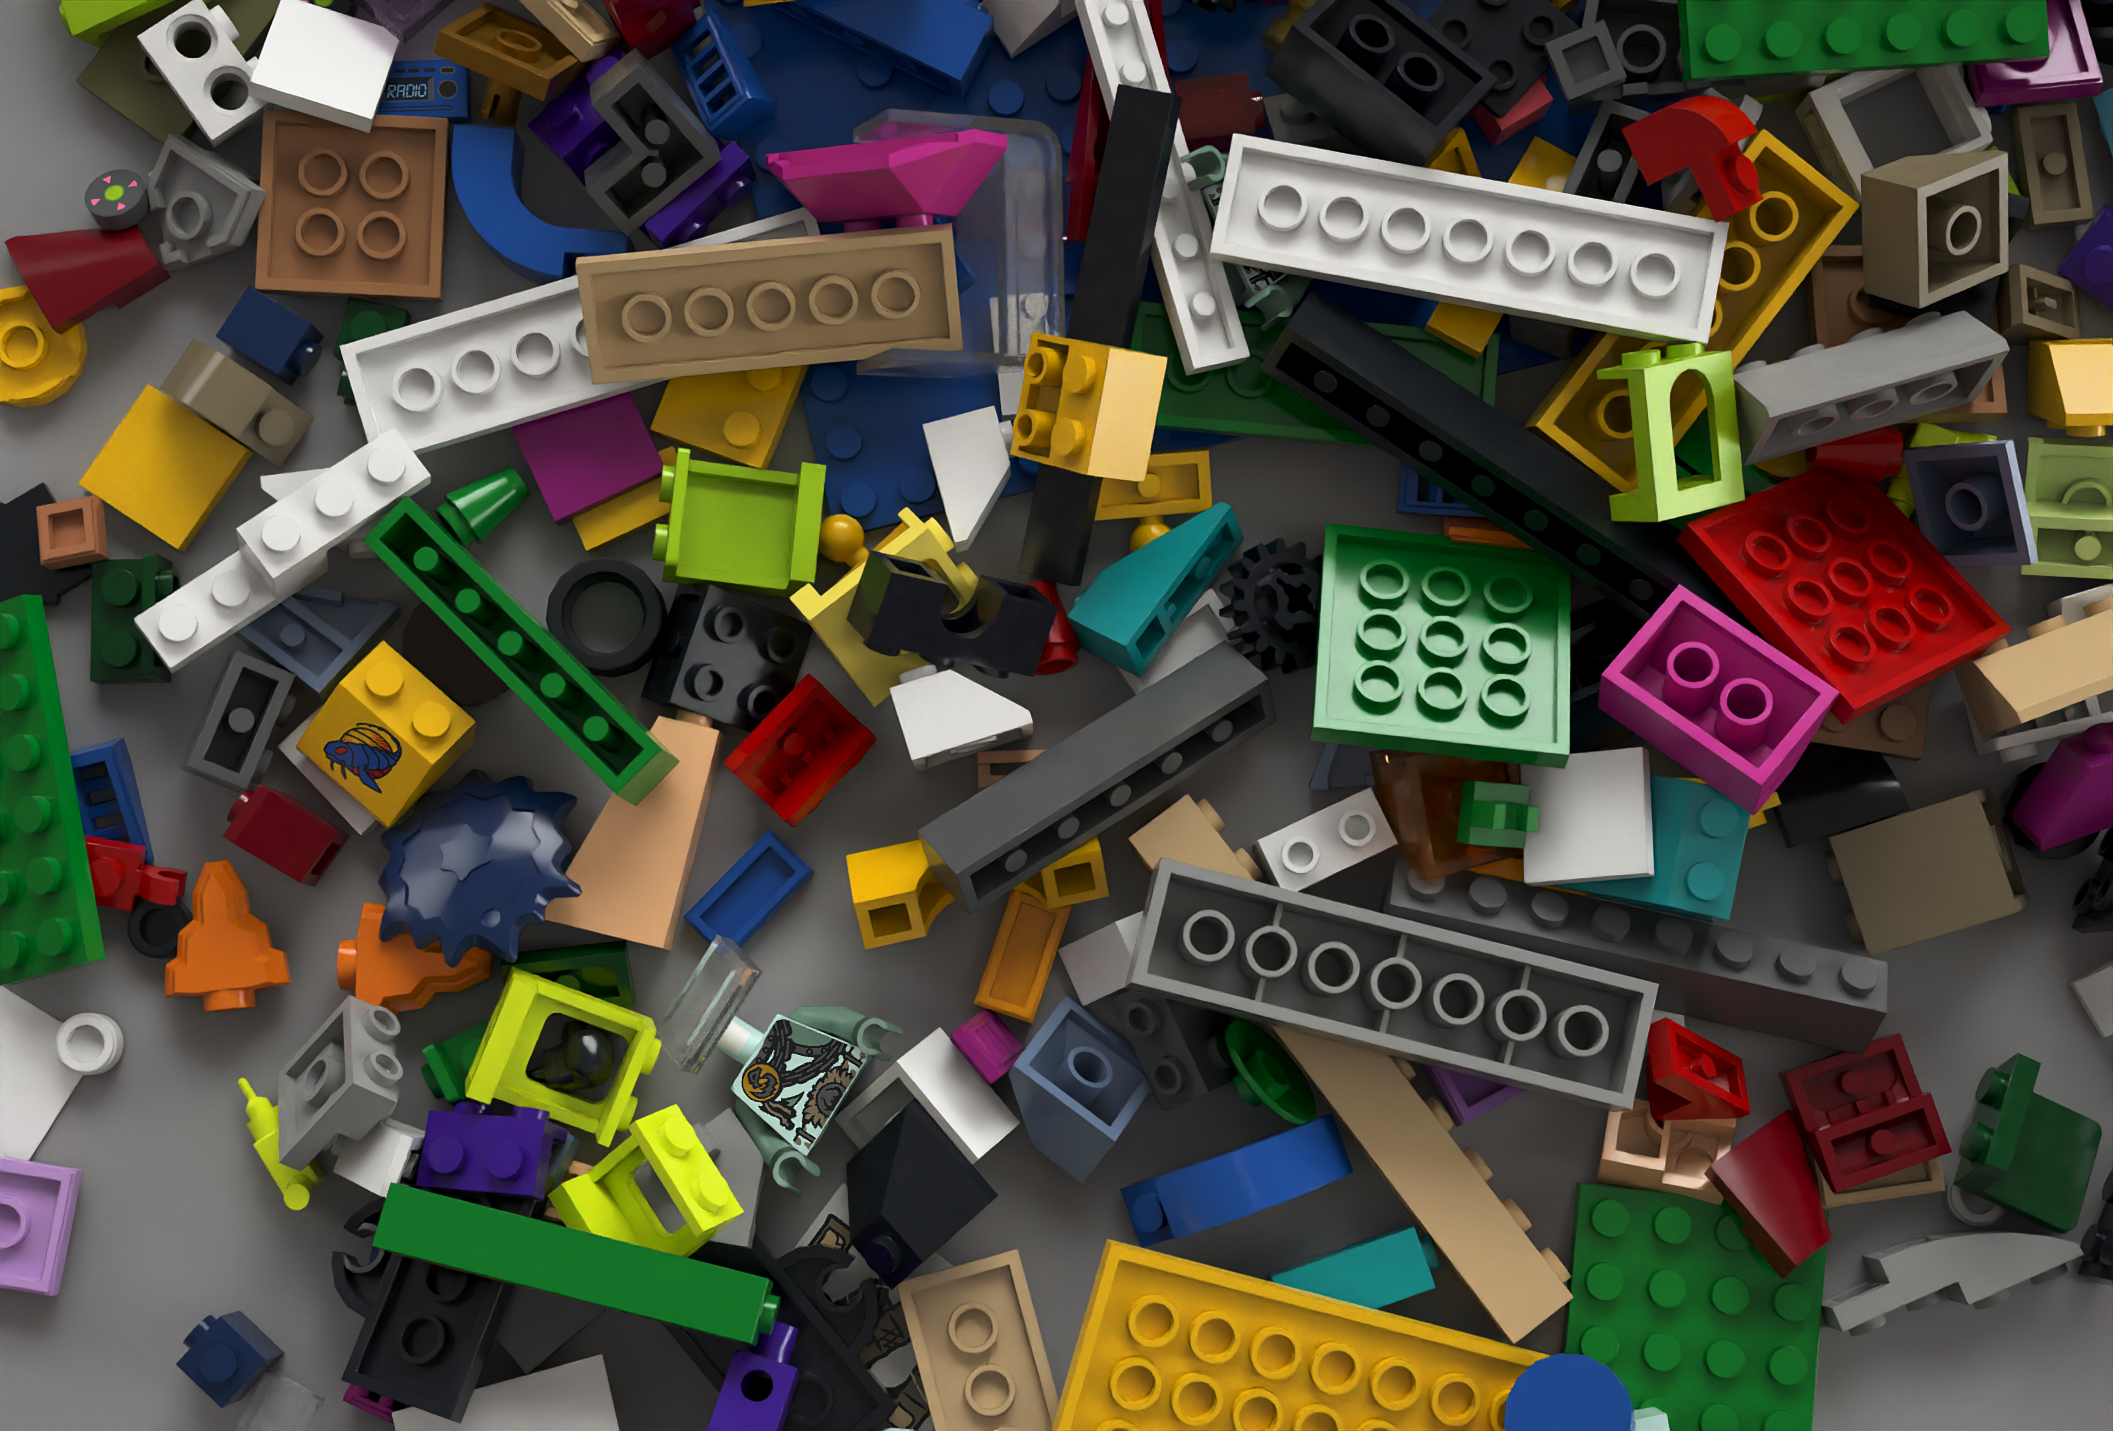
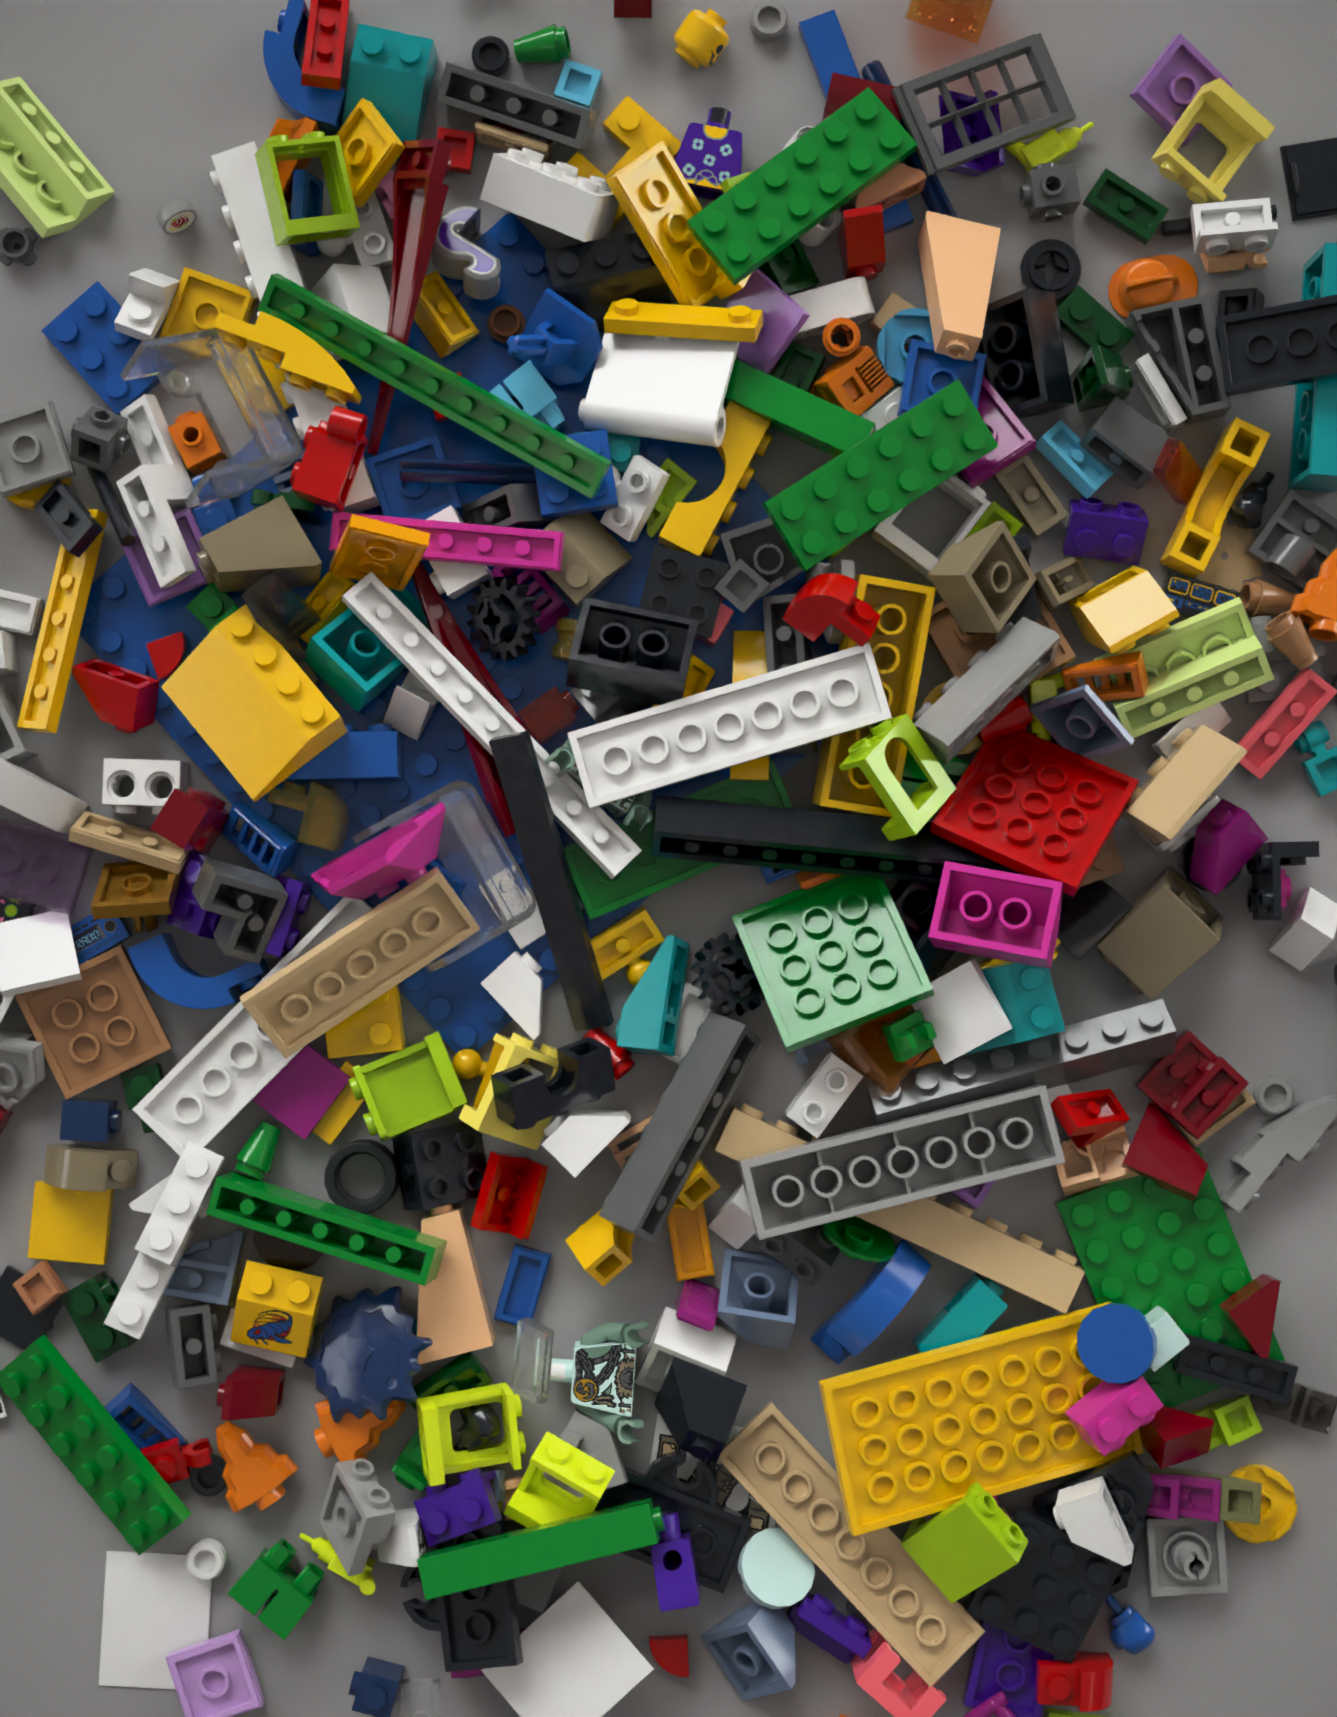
camera: 25 degrees left, 5 degrees up
yellow slope [1010,332,1168,482] -> none
dark green bracket [1953,1053,2102,1234] -> none
none -> green hips [227,1538,325,1640]
none -> clear yellow brick [267,781,349,851]
none -> orange slope [1061,651,1148,701]

